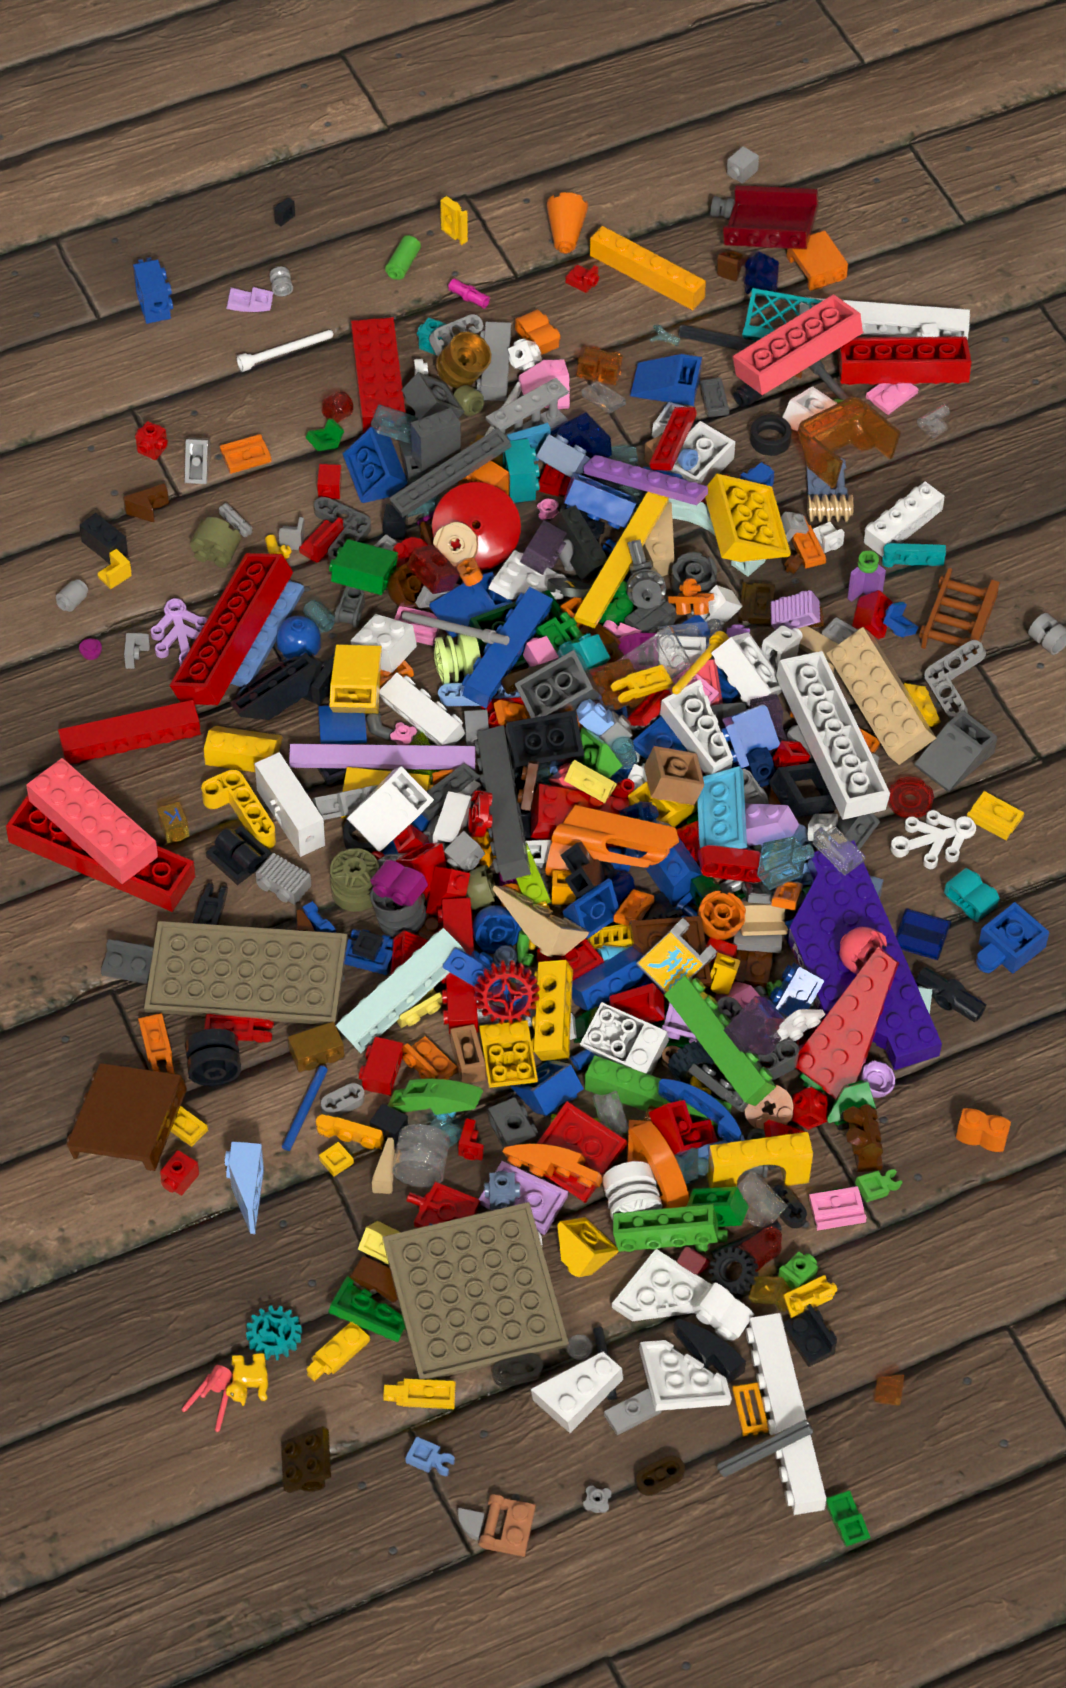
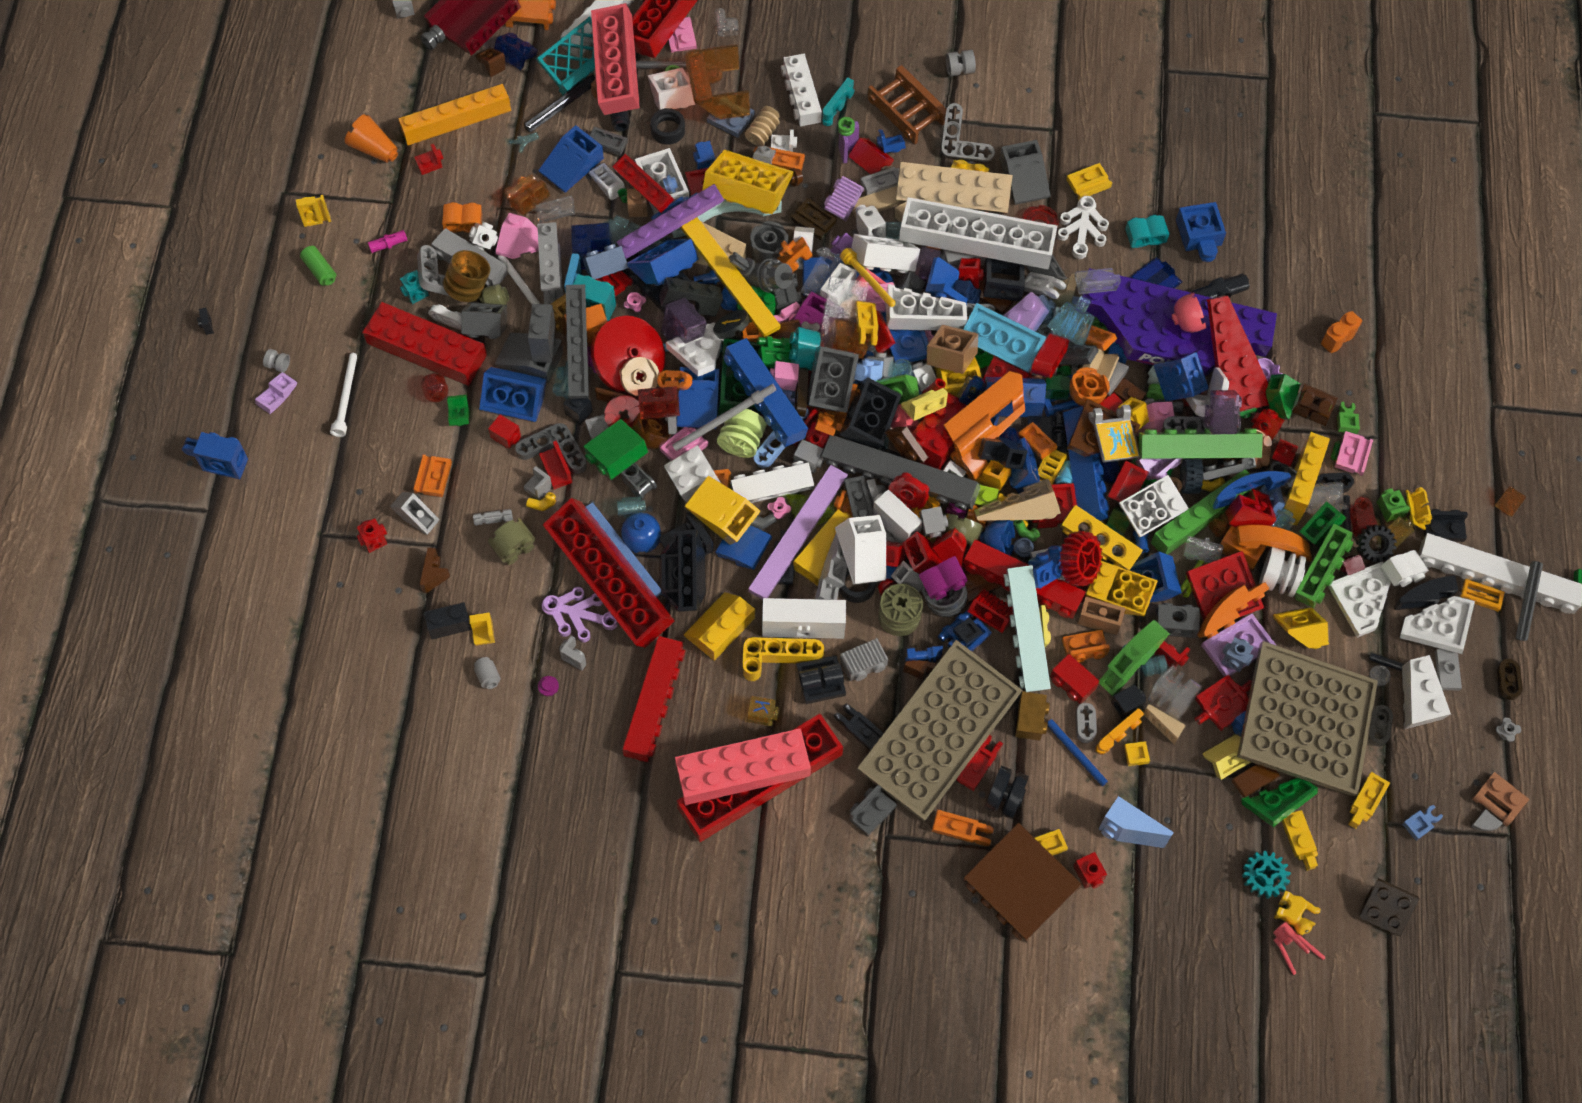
camera: 60 degrees left, 10 degrees up
clear light blue bracket [371,405,418,444] -> none

